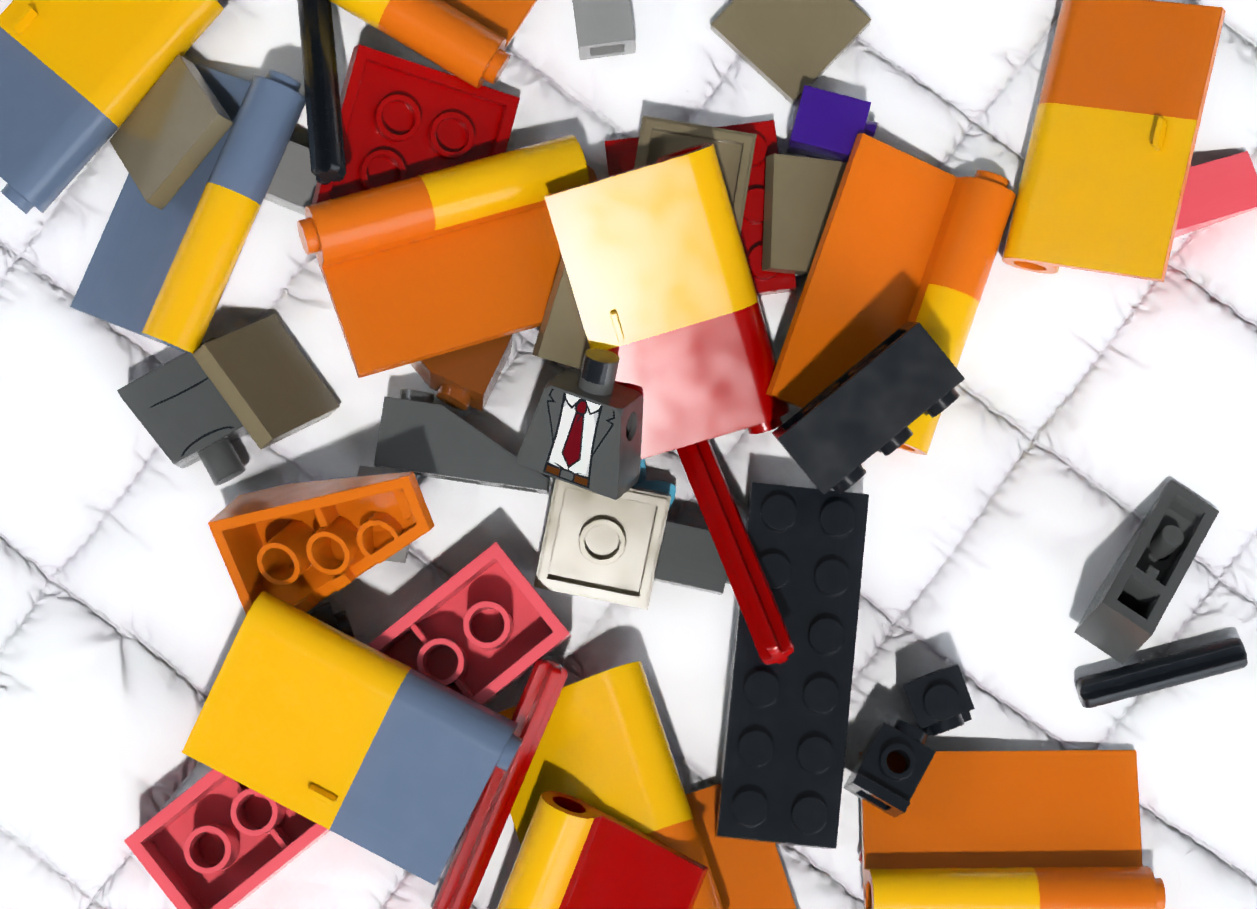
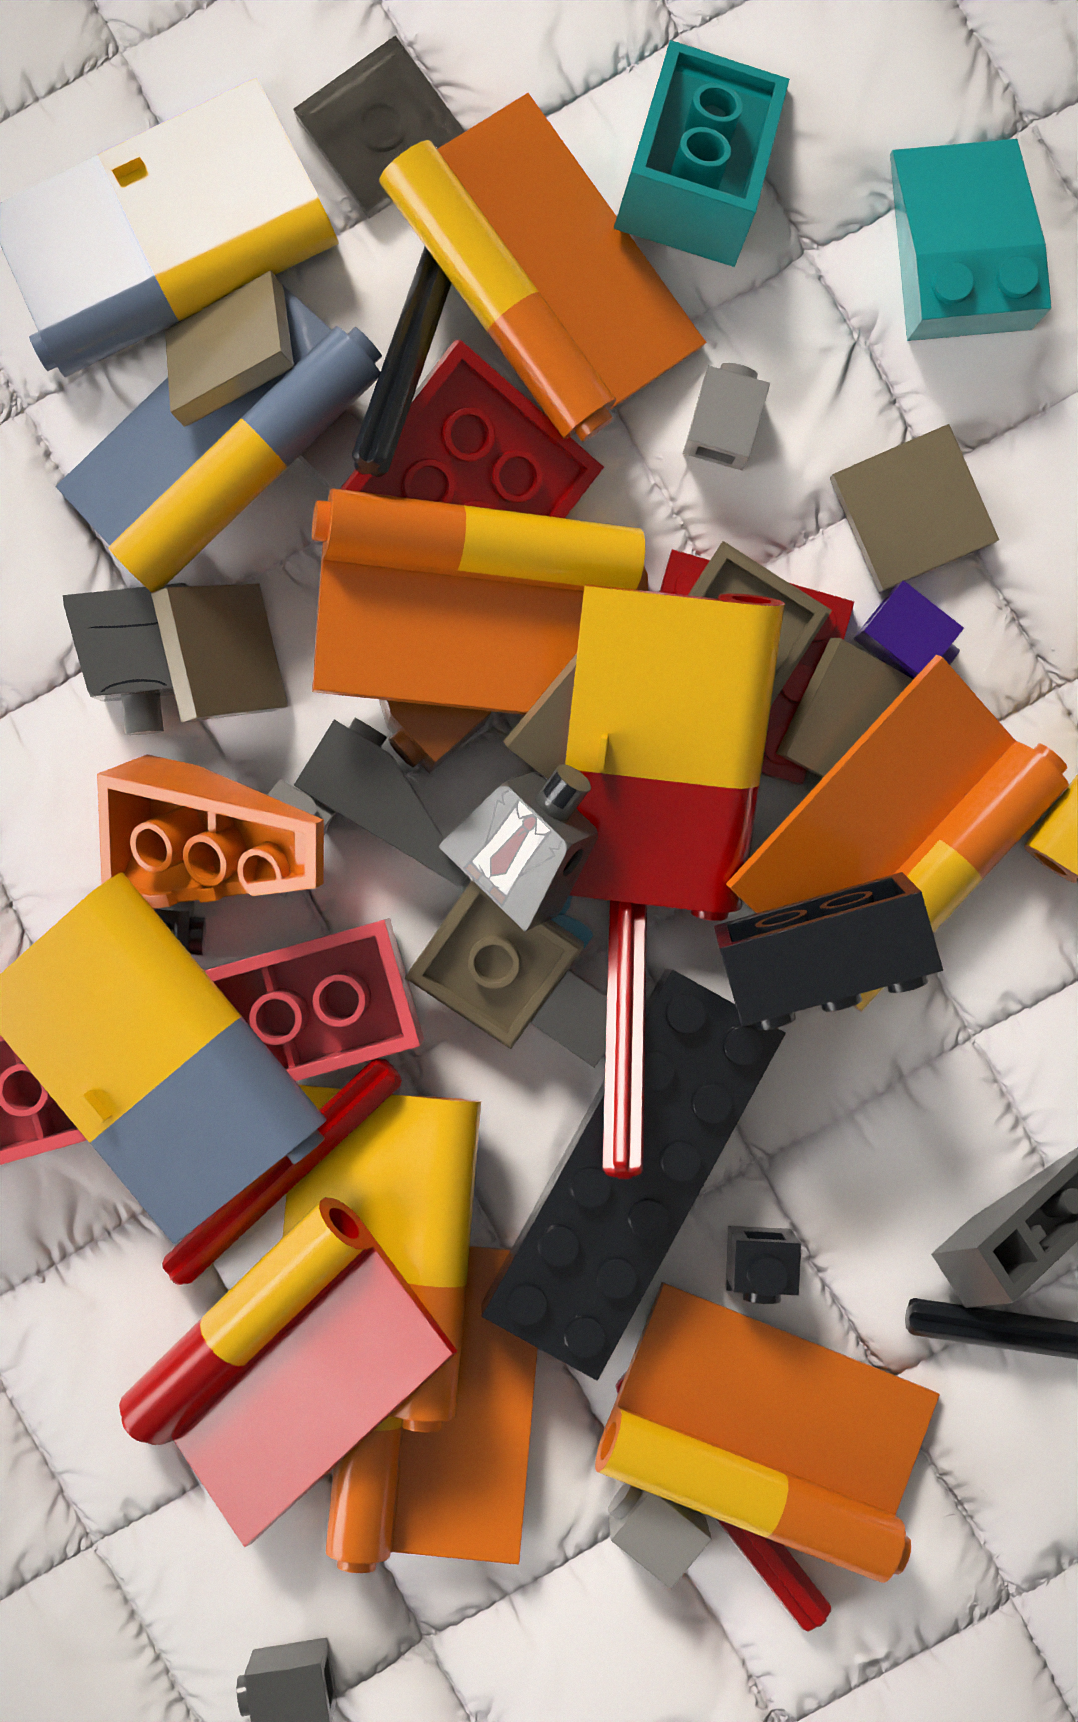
camera: 15 degrees right, 5 degrees up
black brick [843,719,936,817] -> none

